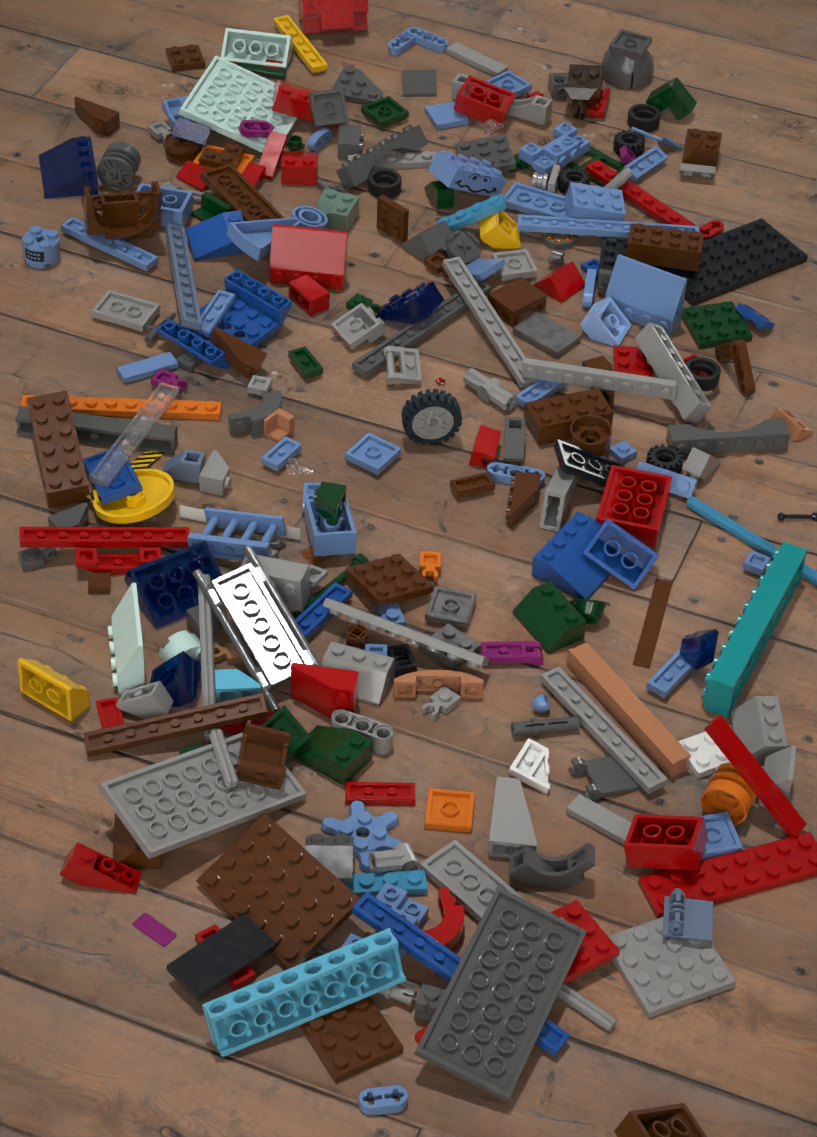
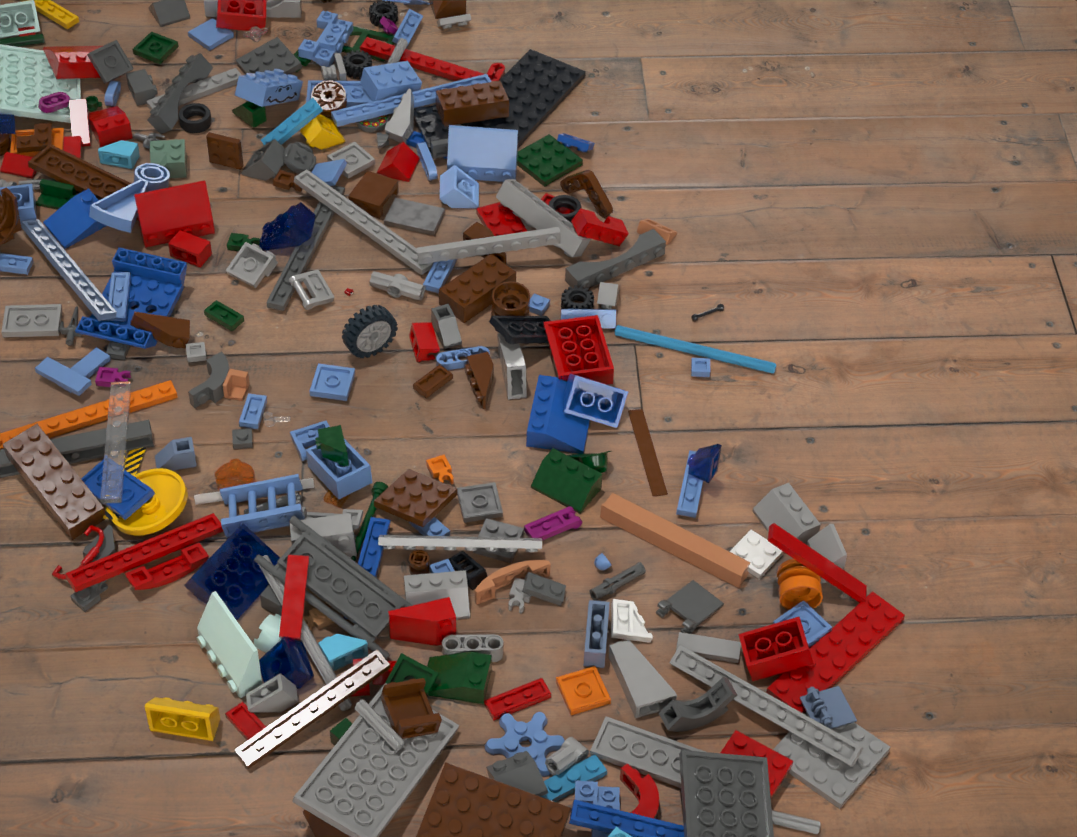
camera: 25 degrees left, 5 degrees up
reddish brown tile [88,573,111,593] -> none
light grey slope [199,450,232,496] -> none
dark grey plate [331,67,383,105] -> none
light grey plate [540,667,667,794] -> none
teal brick [701,542,807,718] -> none
none -> medium blue tile [35,357,92,396]
none -> red piece [52,525,104,580]
none -> medium azure slope [98,140,140,169]
none -> clear orange plate [215,459,255,491]
none -> dark grey plate [232,428,253,449]
none -> red tile [279,555,309,640]
none -> wheel [311,80,347,118]
none -> light grey slope [385,89,414,144]
none -> dark grey plate [522,572,566,606]
none -> red arch [571,208,629,247]
none -> sand blue brick [583,600,610,668]
none -> light grey plate [670,645,863,767]

